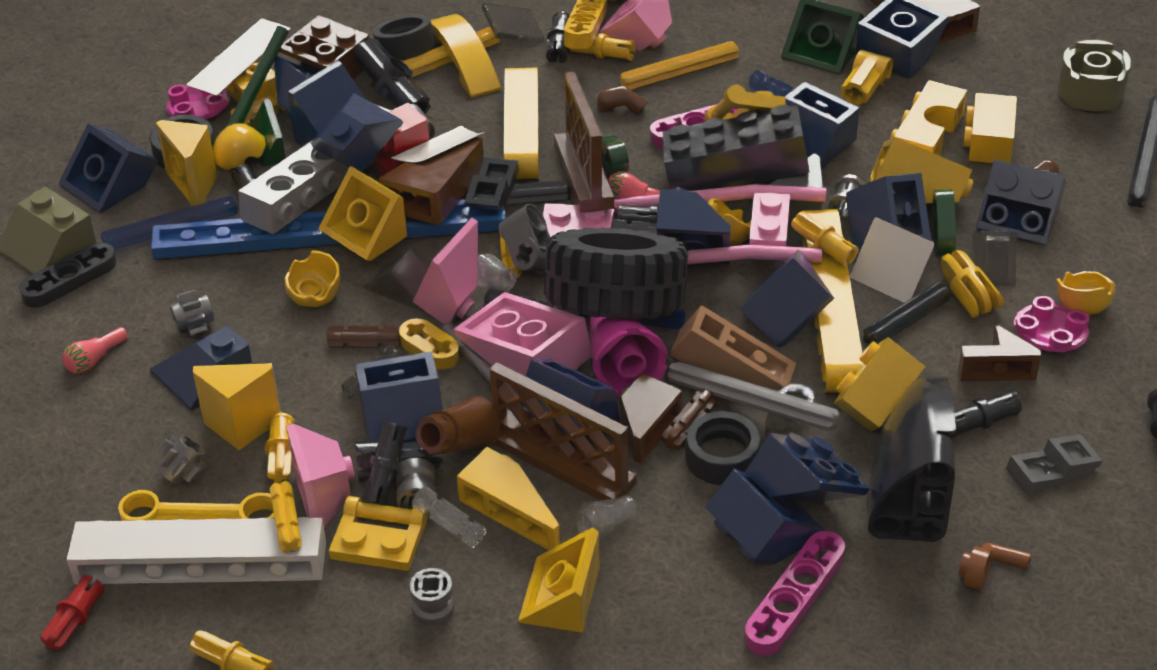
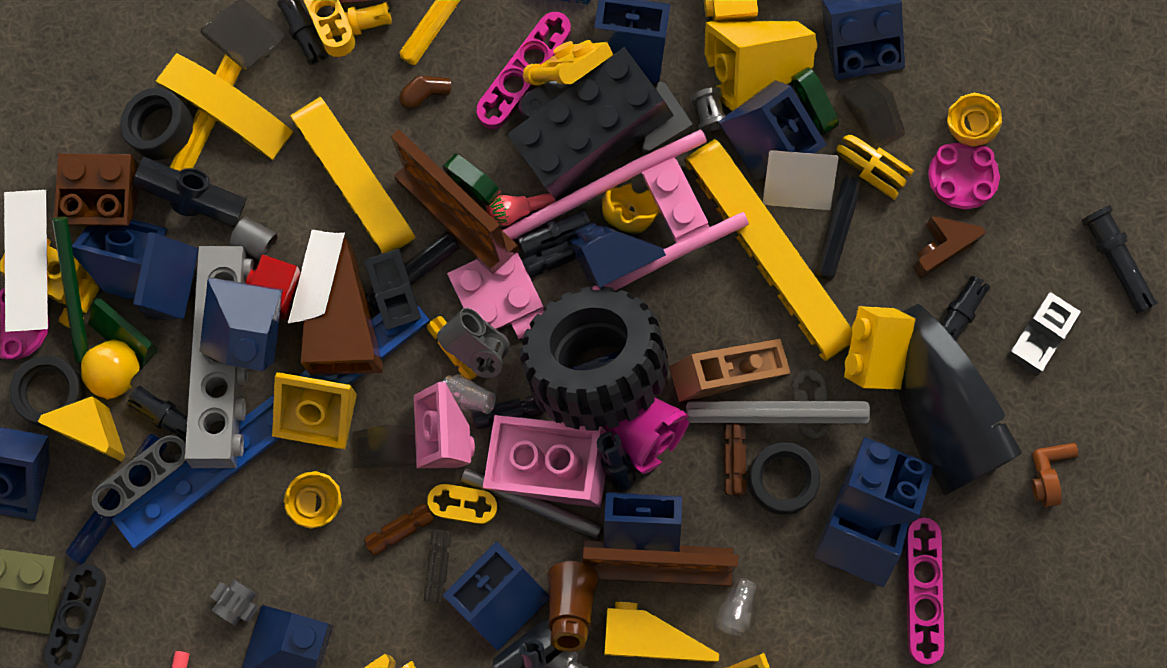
camera: 35 degrees left, 35 degrees up
slope [619,373,682,463] -> none
dark blue slope [740,250,835,347] -> none
yellow axle [791,212,859,267] -> none
none -> dark grey beam [92,435,186,516]
none -> black pin [597,432,636,491]

